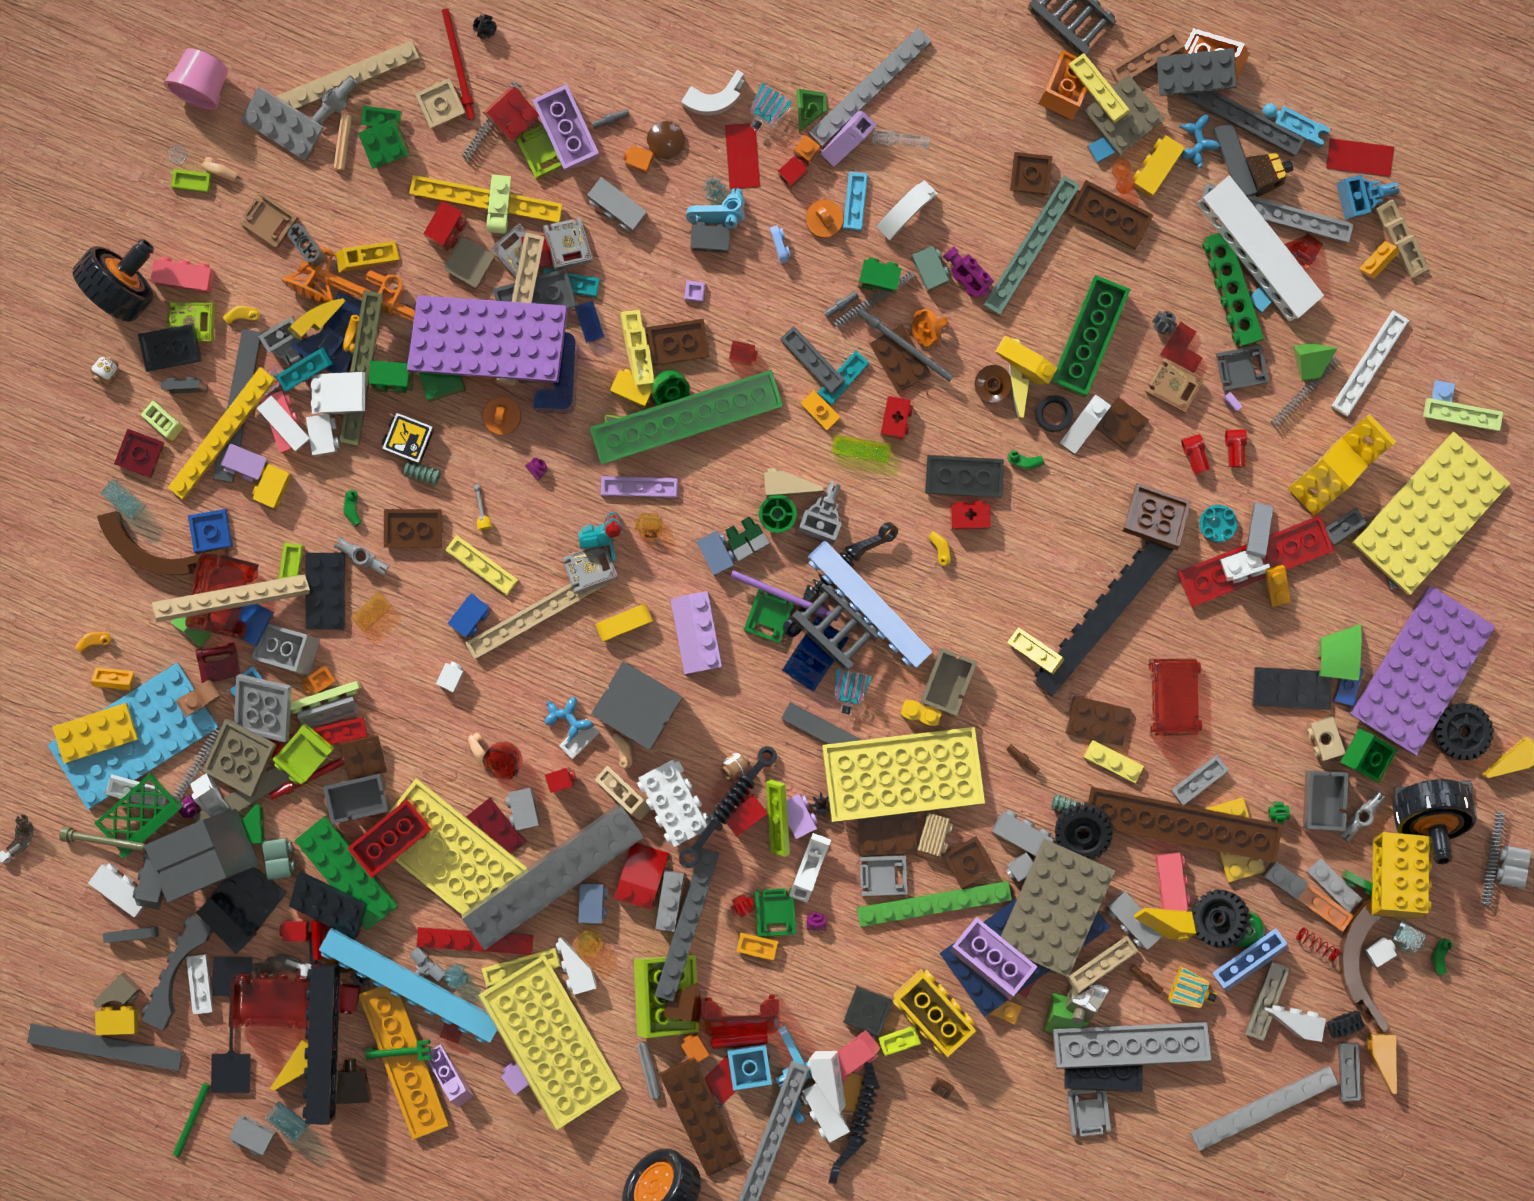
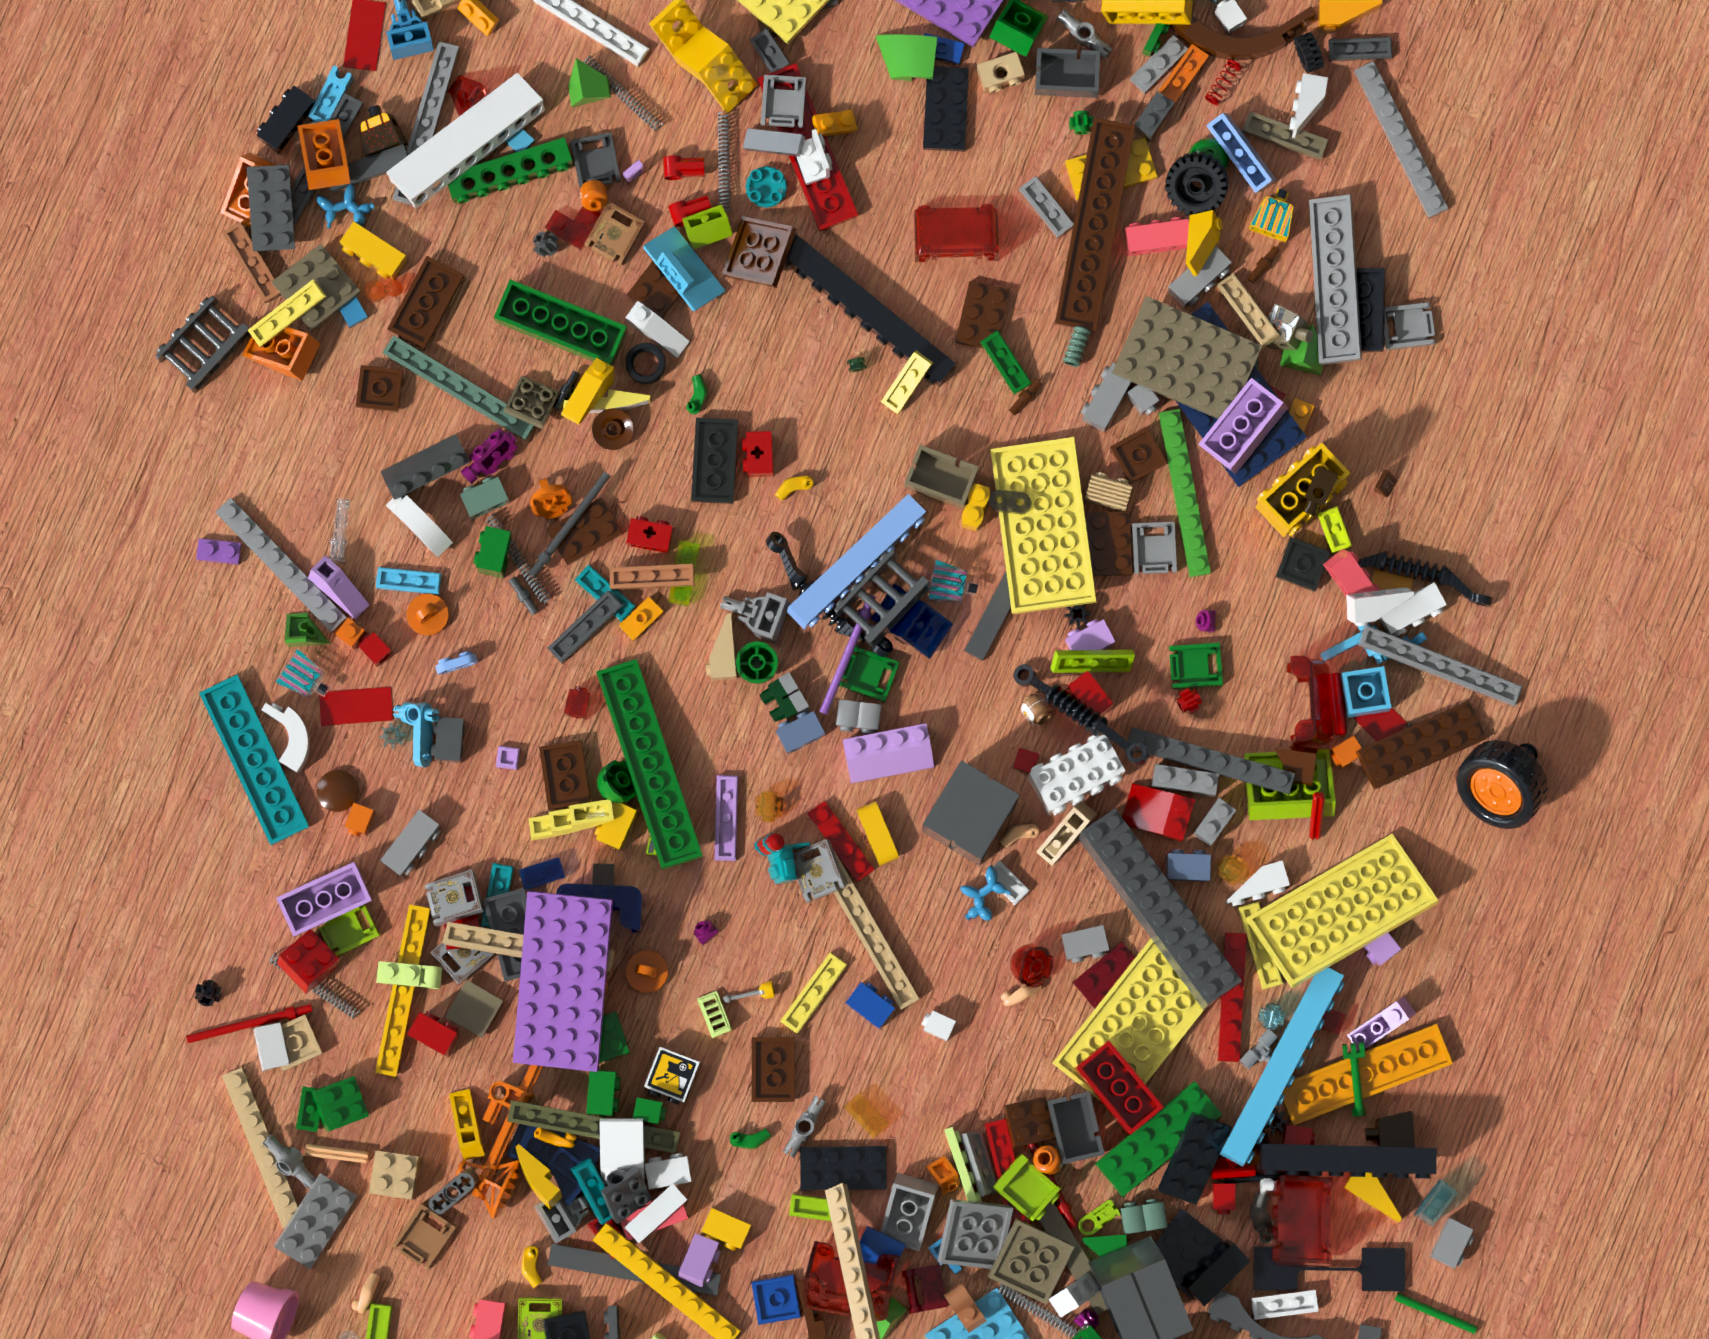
camera: 90 degrees left, 5 degrees down
sand green piece [403,460,441,486] -> none
red brick [545,767,577,793] -> none
dark grey bar [592,109,630,129] -> none
light grey axle [637,1042,660,1099] -> none
light orange plate [736,932,778,960] -> none
white arch [789,833,831,903] -> none
black wheel [1055,802,1113,860] -> none
light yellow plate [1083,740,1144,783] -> none
none -> medium lavender plate [196,539,242,565]
none -> teal plate [199,674,310,846]
none -> white panel [253,1023,289,1072]
none -> black brick [257,86,315,154]
none -> orange slope [298,119,350,190]
none -> tan brick [369,1151,421,1200]
none -> dark grey brick [380,434,470,500]
none -> dark tan tile [504,375,560,429]
none -> black bar [553,371,580,411]
none -> orange head [580,180,608,211]
none -> clear smoke tile [592,864,615,886]
none -> dark grey plate [601,1167,652,1224]
none -> nougat plate [610,564,695,590]
none -> green brick [633,1097,667,1125]
none -> medium azure bracket [643,227,725,311]
none -> lime brick [682,204,733,250]
none -> yellowish green slope [697,991,732,1039]
none -> light grey piece [717,111,731,212]
none -> light grey container [761,75,806,128]
none -> red plate [807,801,874,882]
none -> light grey brick [836,700,882,735]
none -> clear green bush [847,357,867,372]
none -> green tile [980,330,1032,395]
none -> clear smoke plate [989,490,1032,515]
none -> red tile [1013,748,1039,774]
none -> orange head [1033,1145,1063,1175]
none -> lime piece [1078,1200,1120,1235]
none -> light grey brick [1193,798,1236,847]
none -> dark brown torso [1303,466,1338,516]
none -> red axle [1309,792,1325,840]

